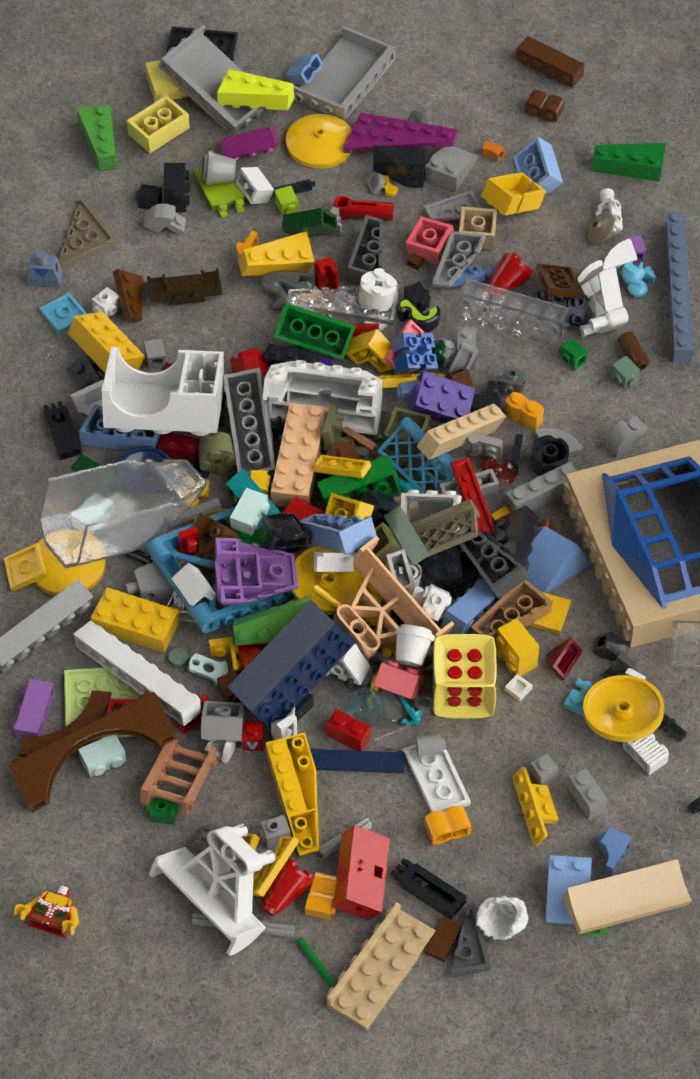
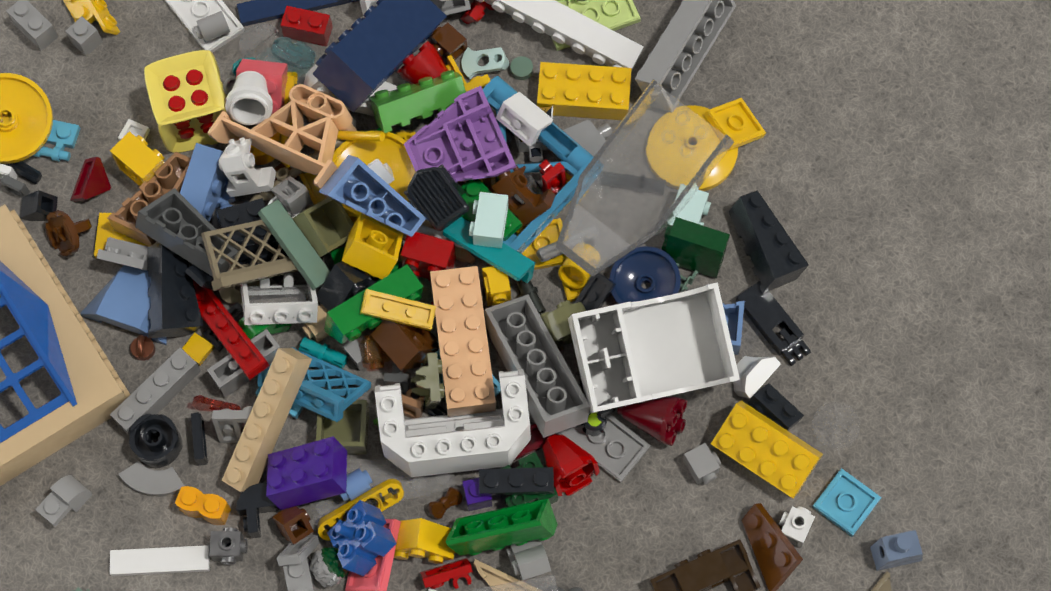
camera: 165 degrees right, 15 degrees up
none -> reddish brown tile [45,210,92,257]
none -> light grey bracket [97,237,149,271]
none -> white tile [110,545,210,576]
none -> black wedge [729,190,809,294]

